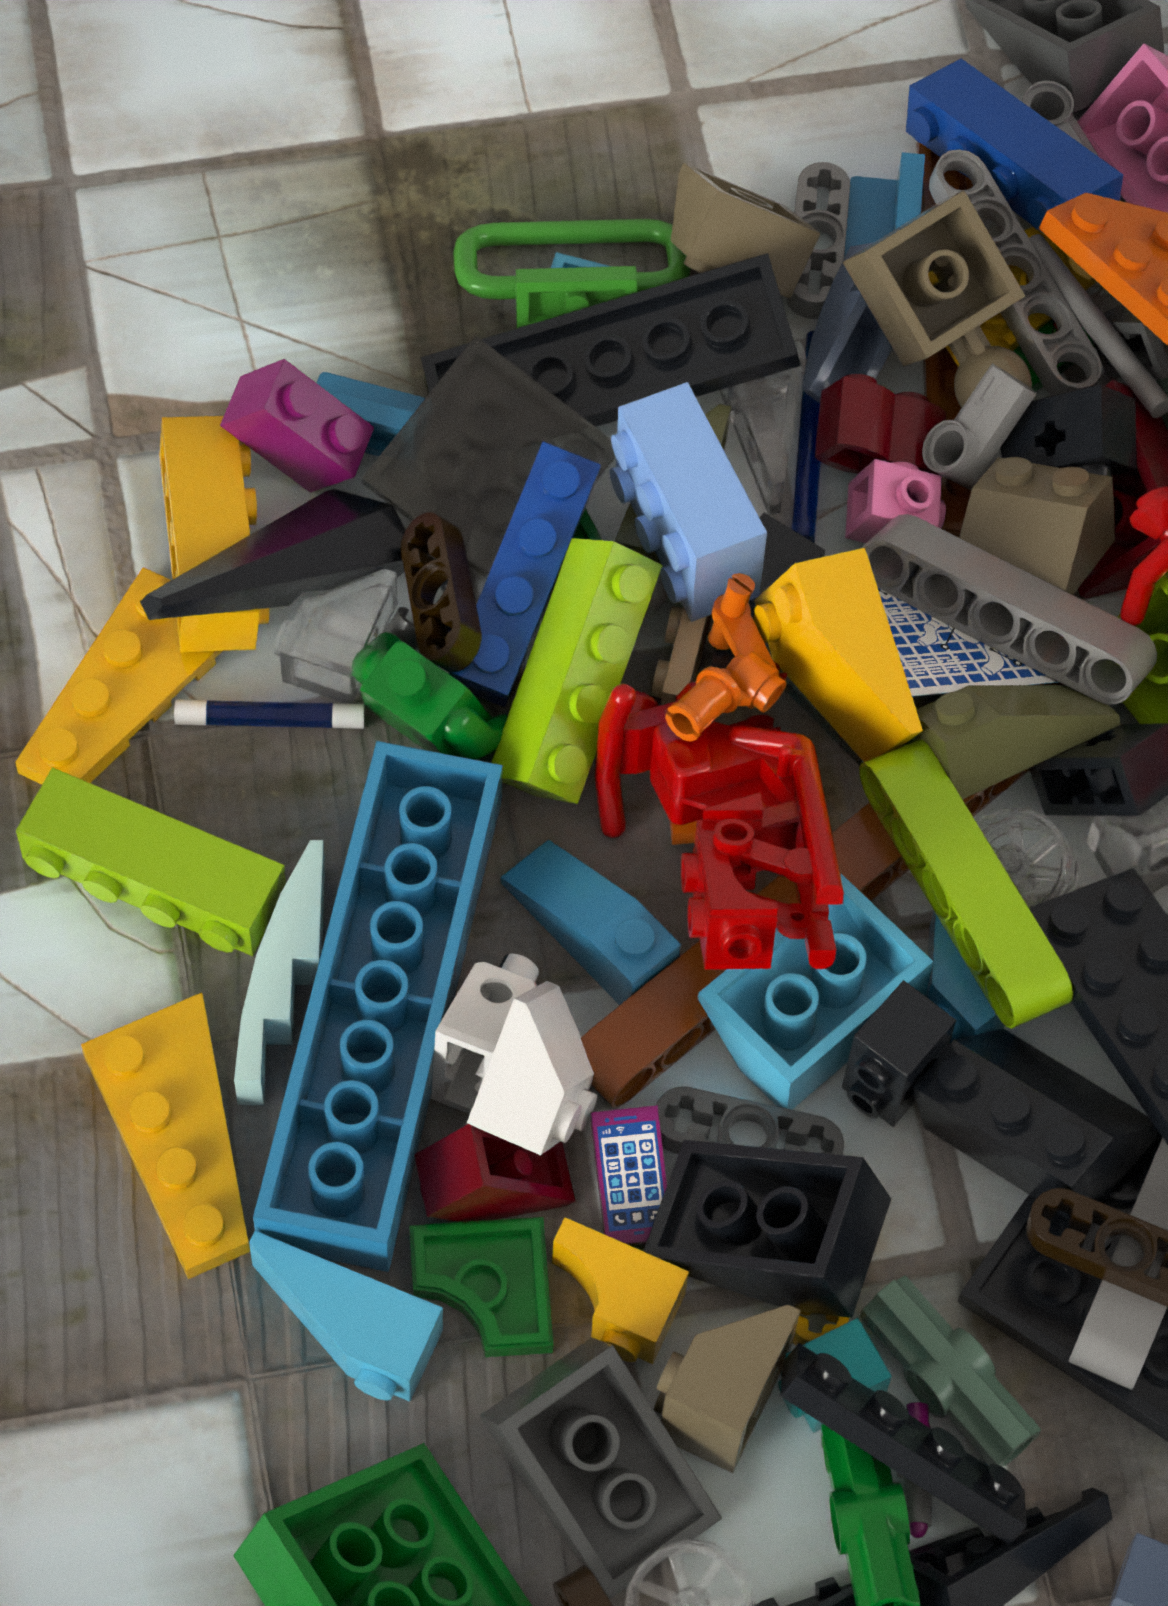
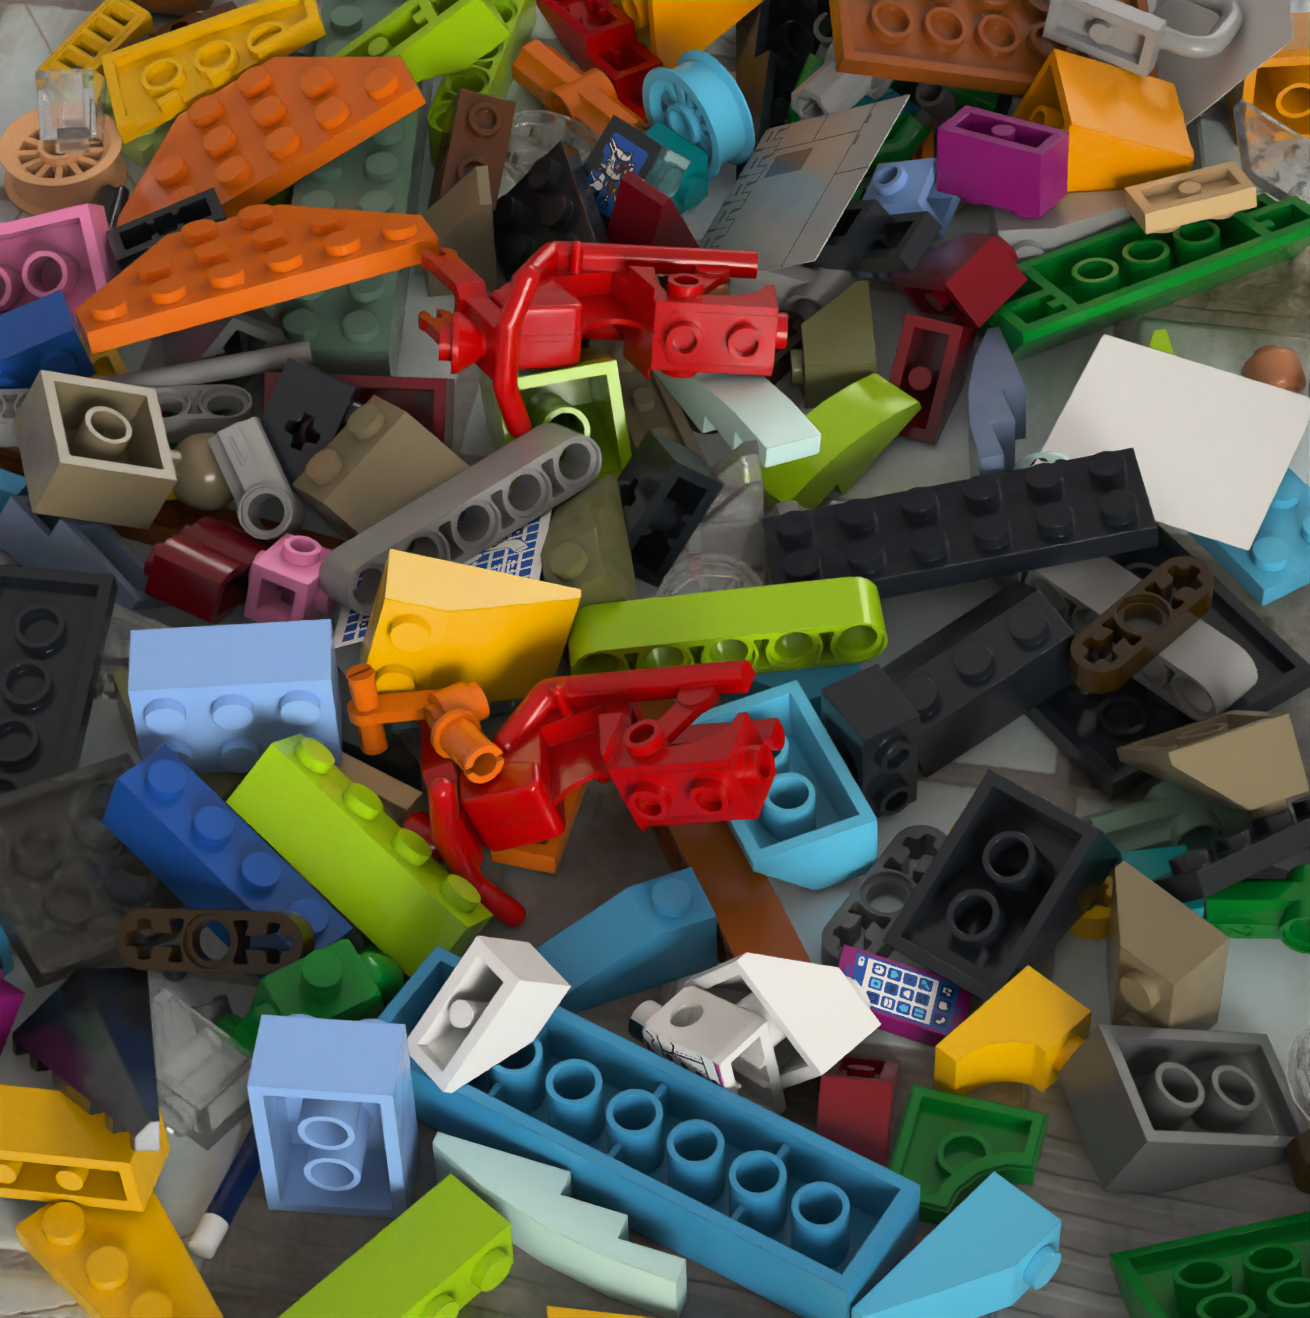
camera: 65 degrees left, 15 degrees down
none -> light blue brick [247,1014,420,1219]
none -> white slope [407,935,571,1093]
none -> dark tan slope [1116,710,1310,818]

